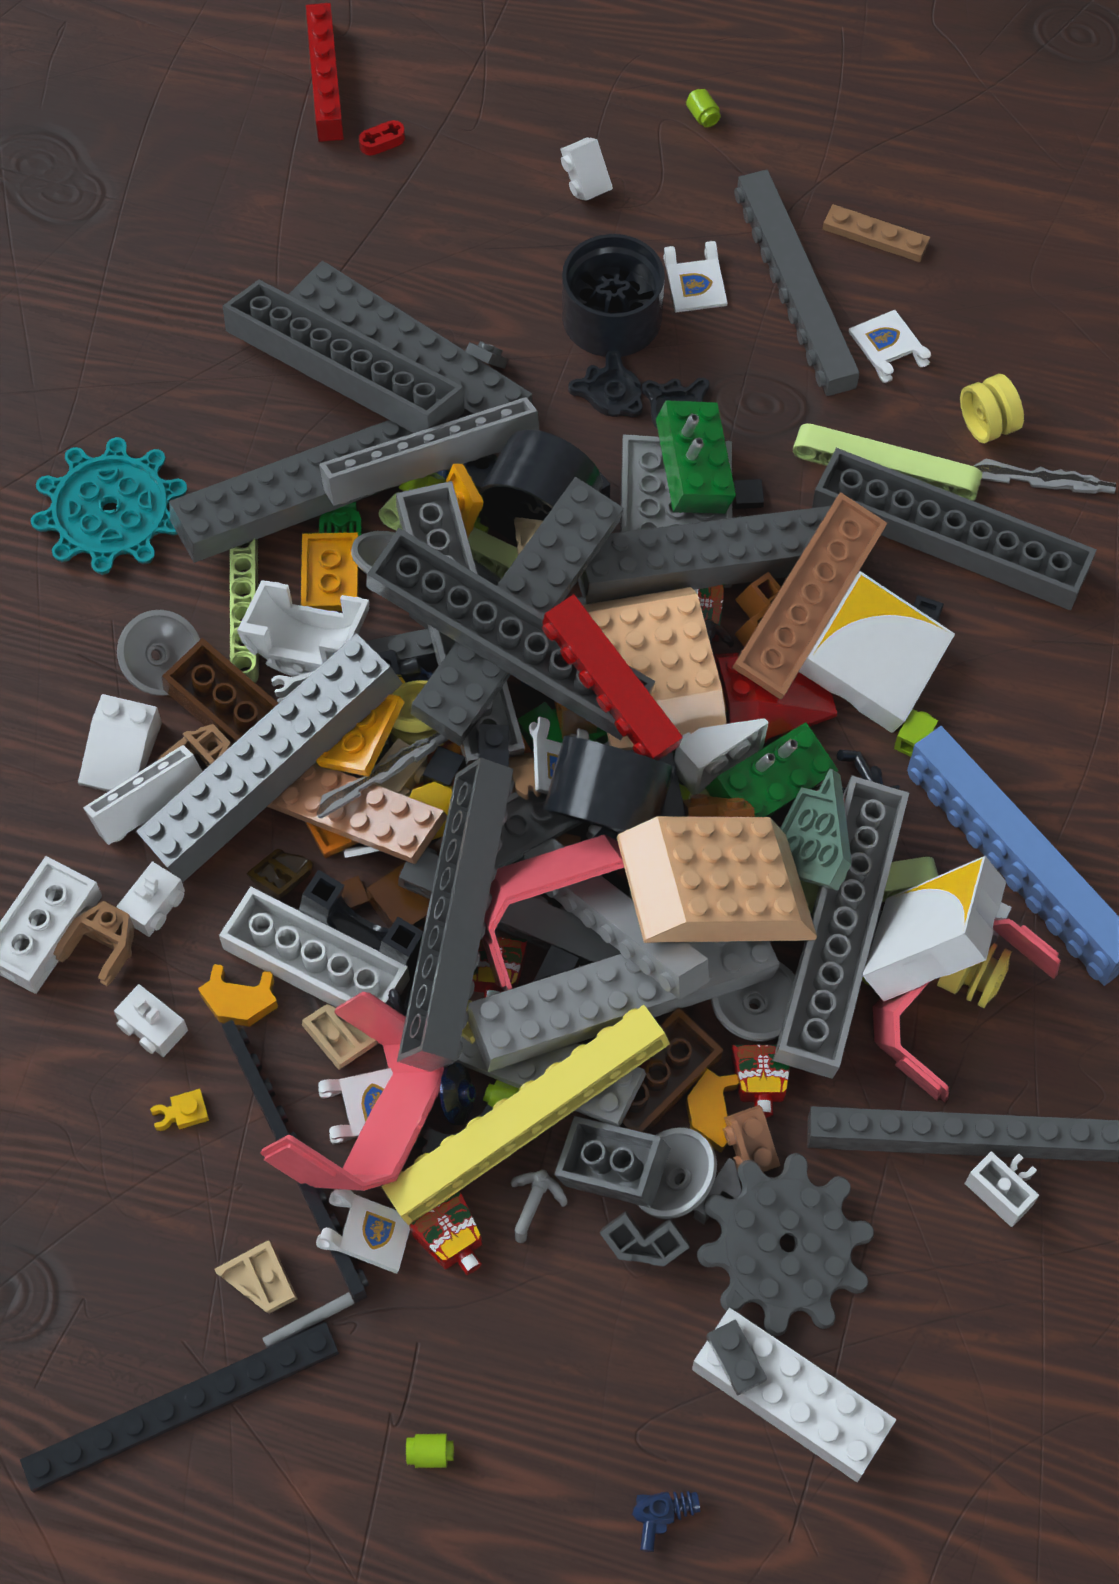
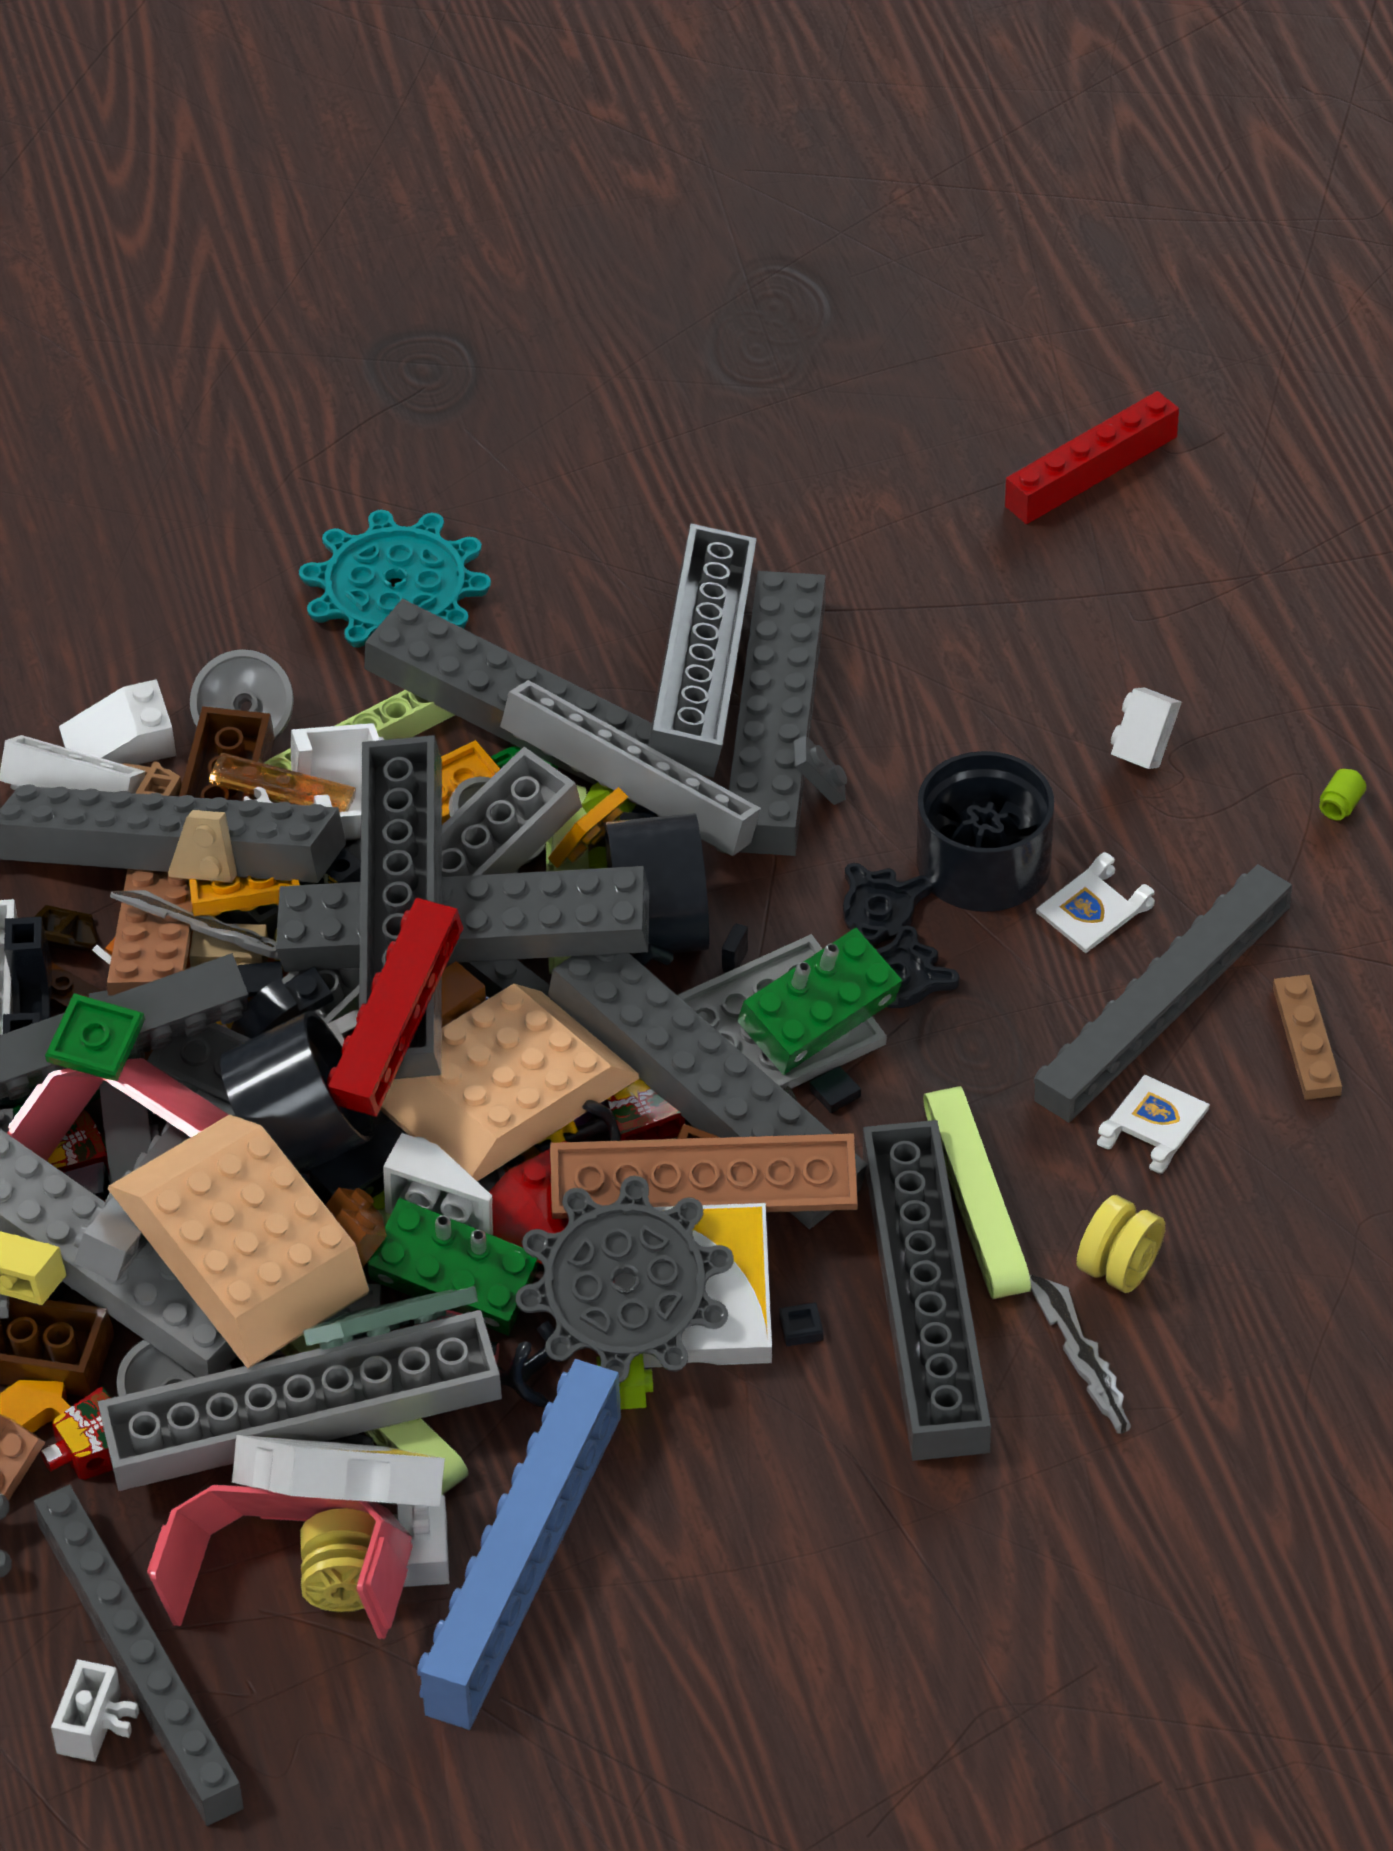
camera: 60 degrees right, 15 degrees down
red beam [359,120,405,156] -> none
none -> green tile [45,993,145,1081]
none -> tan wing [168,810,237,882]
none -> clear orange tile [210,753,356,812]
none -> dark grey plate [516,1176,734,1383]

